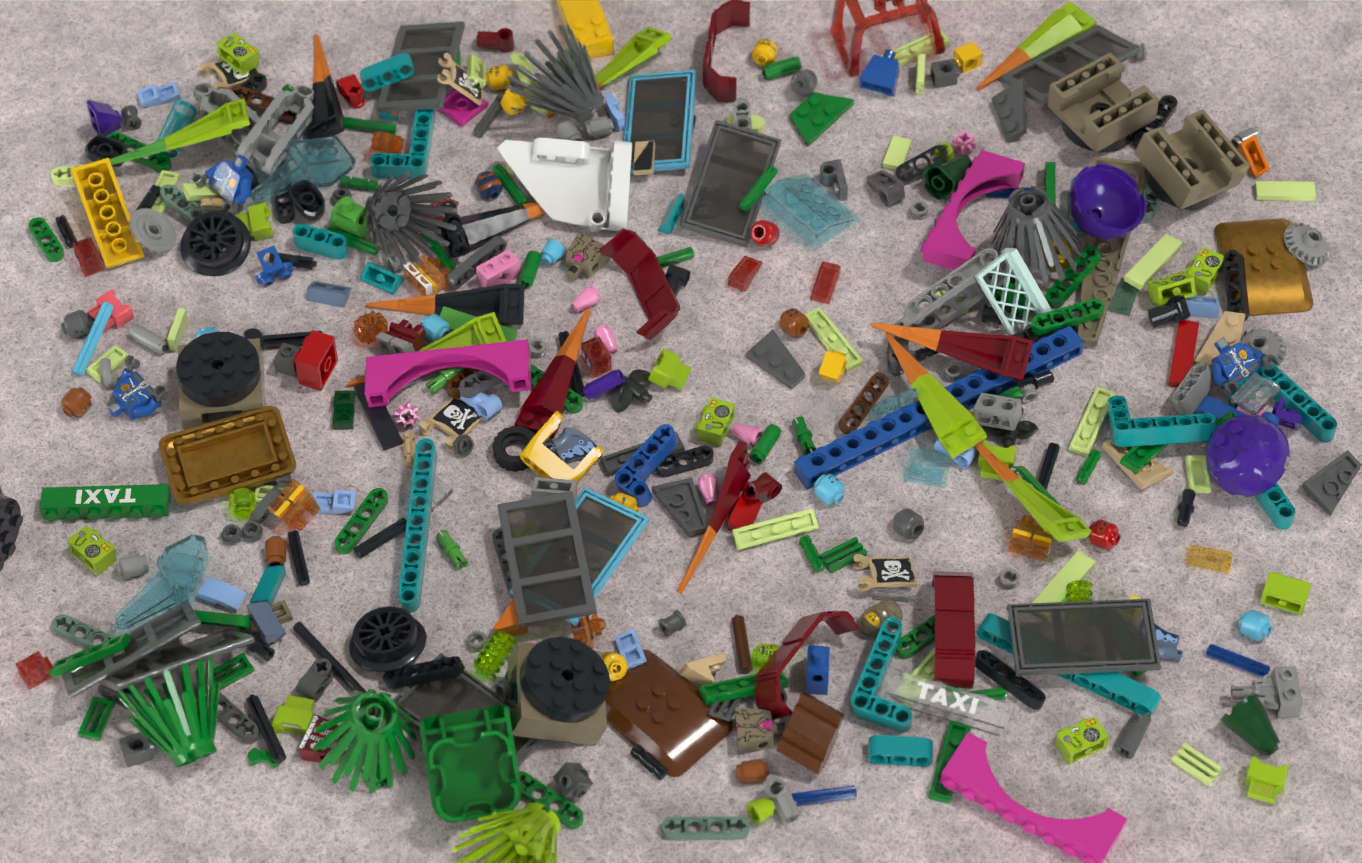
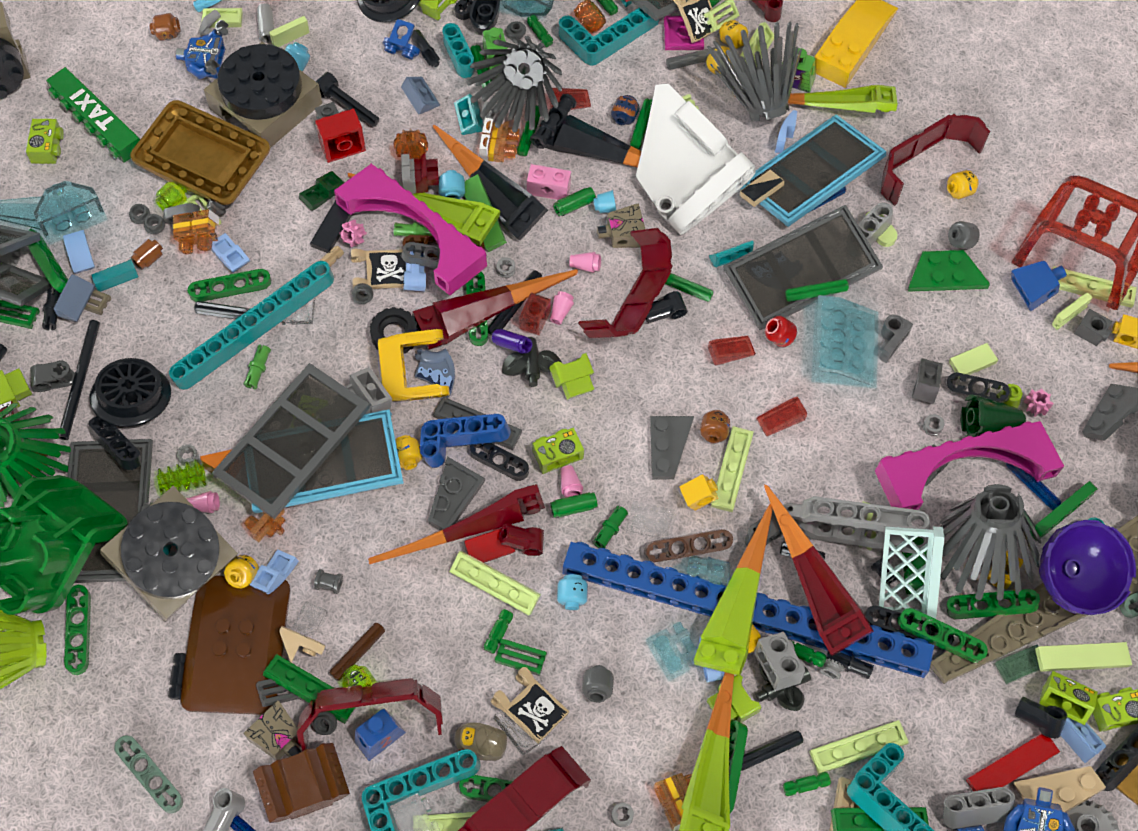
camera: 45 degrees right, 10 degrees up
light grey brick [116,554,149,579] -> none
black axle [287,530,310,586] -> none
dark grey beam [446,236,507,290] -> none
dark grey brick [553,762,593,798] -> none
light grey brick [556,121,583,141] -> none
light grey brick [585,116,614,139] -> none
bright pink cone [697,474,718,507] -> none
dark orange brick [736,758,770,784] -> none
lime hat [746,797,775,825] -> none
green piece [762,57,802,80] -> none
light grey bush [944,362,963,382] -> none

